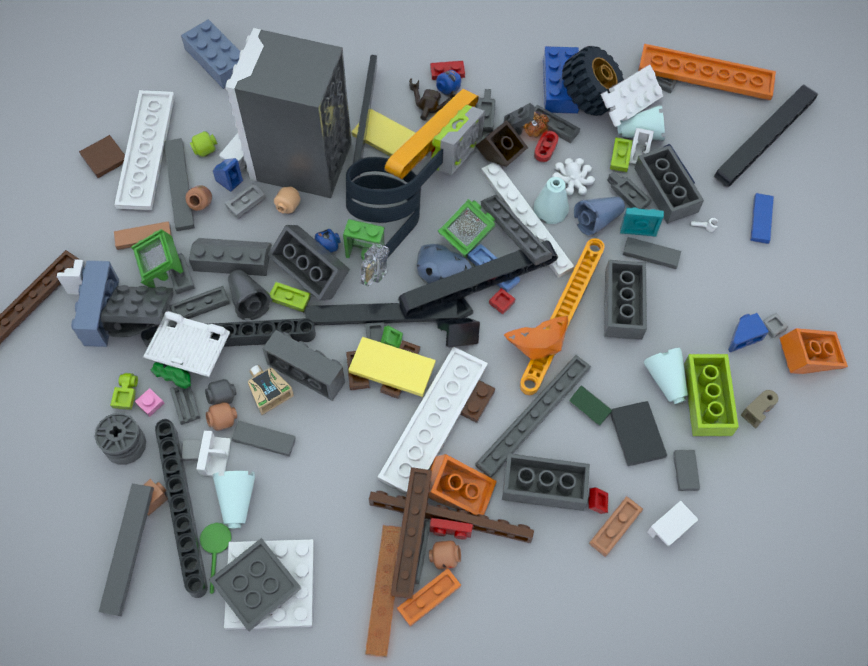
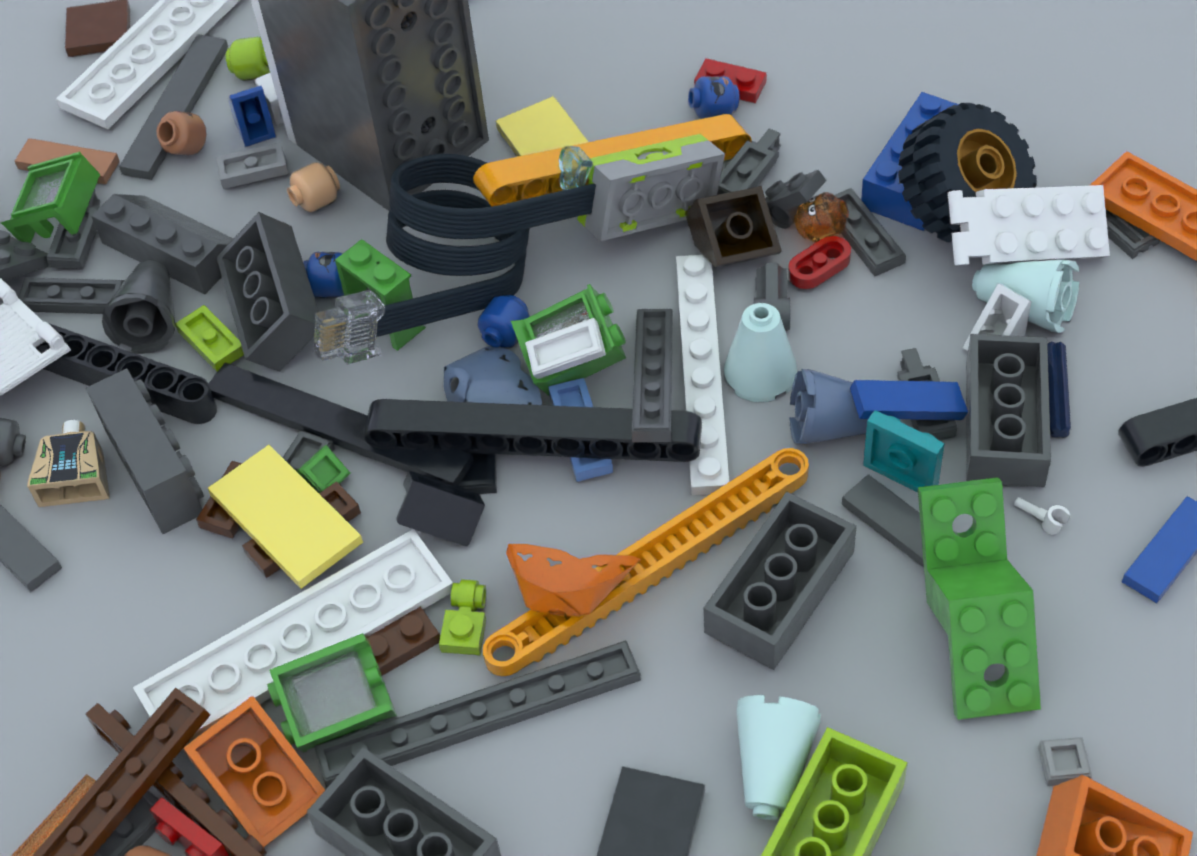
camera: 35 degrees right, 10 degrees down
black tile [353,55,377,176] -> none
dark brown piece [409,78,456,121] -> none
red plate [489,288,516,314] -> none
white animal [552,158,595,195] -> none
dark green tile [569,385,613,426] -> none
lime plate [610,137,633,172] -> none
blue slope [728,313,769,353] -> none
none -> window [267,633,397,753]
none -> lime plate [439,579,487,655]
none -> blue head [477,295,530,348]
none -> white tile [525,318,606,379]
none -> clear light blue tile [559,146,593,190]
none -> dark grey piece [754,263,790,330]
none -> blue tile [850,380,968,420]
none -> bright green bracket [918,477,1041,720]

